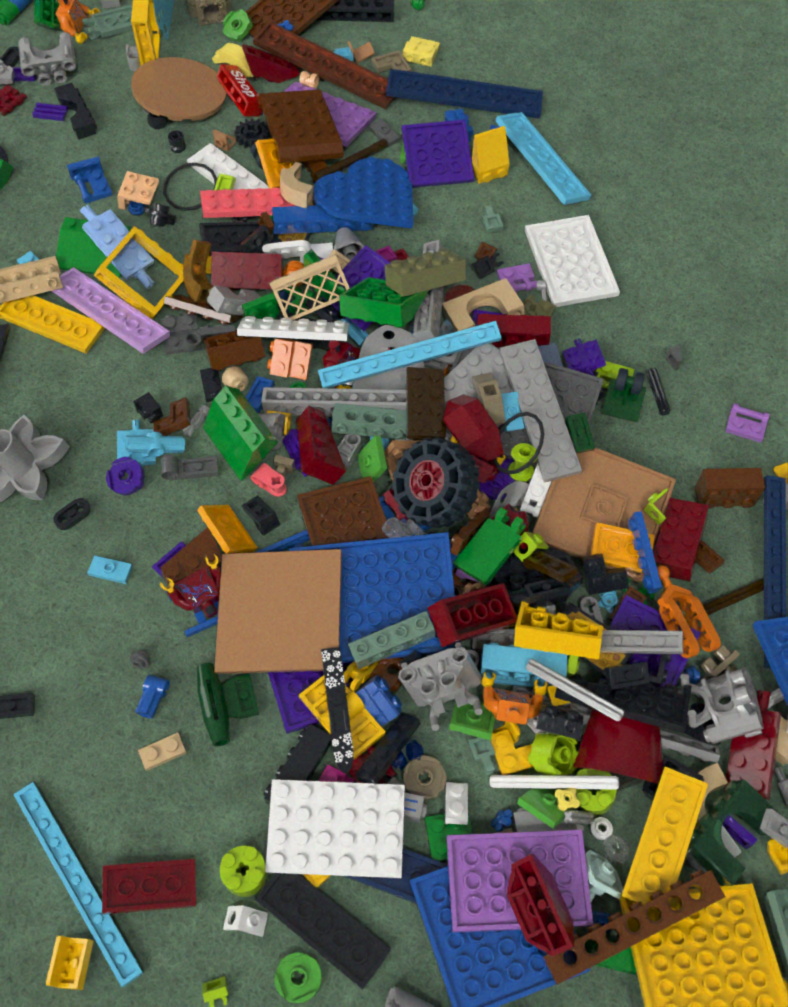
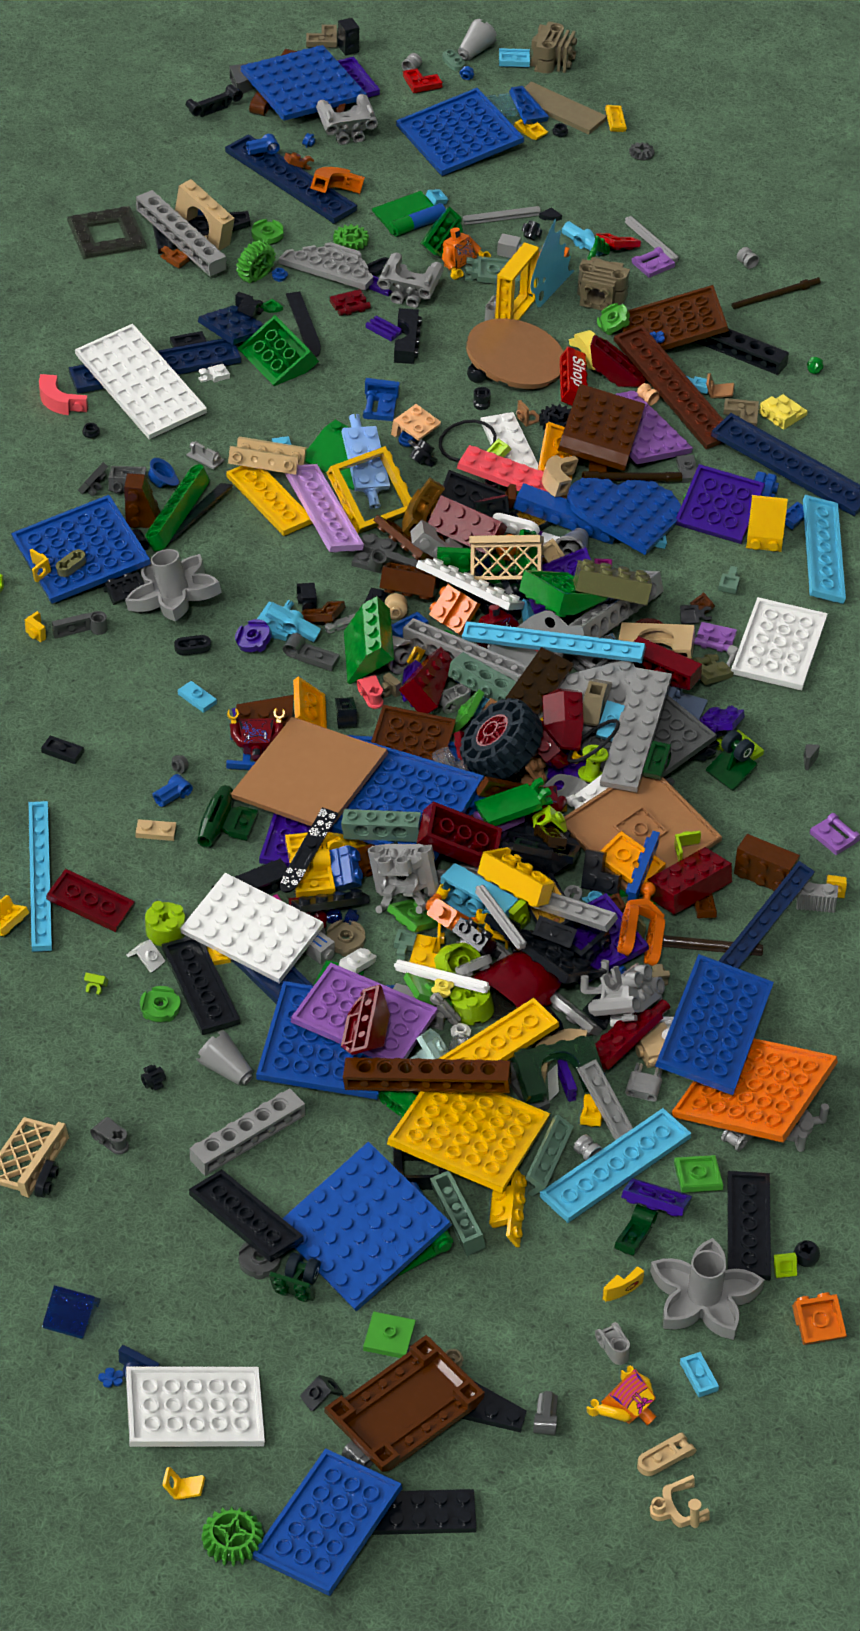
camera: 30 degrees right, 15 degrees down
black axle [647,368,671,416] -> none
none -> light grey plate [454,954,493,977]

